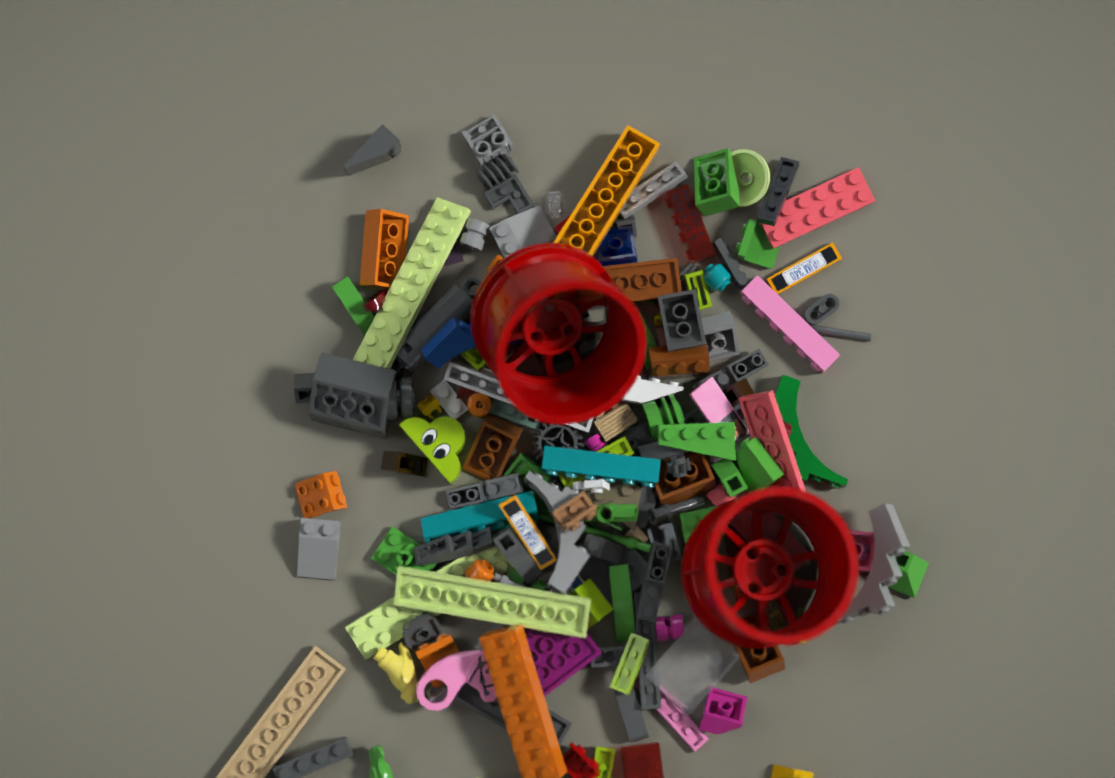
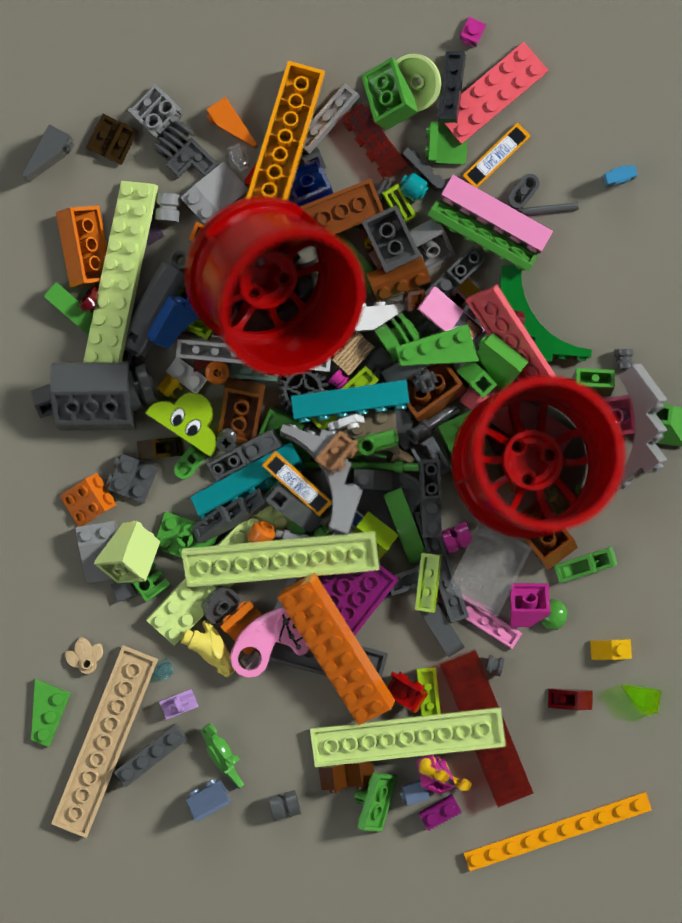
camera: 15 degrees left, 5 degrees up
none -> bright green wing [31,679,71,747]
none -> tan plate [65,637,103,675]
none -> dark brown slope [85,113,138,165]
none -> yellowish green slope [94,521,160,583]
none -> dark grey plate [106,454,158,503]
none -> dark grey tile [111,582,136,602]
none -> bright green brick [132,560,171,602]
none -> clear light blue plate [153,658,174,679]
none -> lavender hips [159,689,199,720]
none -> bright green plate [174,445,207,479]
none -> orange slope [206,96,258,149]
none -> dark grey wheel [216,428,237,452]
none -> reddish brown tile [403,288,425,311]
none -> bright green plate [428,199,537,272]
none -> dark pink bracket [459,17,486,47]
none -> dark grey wheel [485,655,504,677]
none -> bright green hair [540,599,568,630]
none -> bright green slope [554,546,618,583]
none -> bright green brick [572,368,615,396]
none -> dark azure brick [602,165,638,188]
none -> dark grey wheel [614,349,634,369]

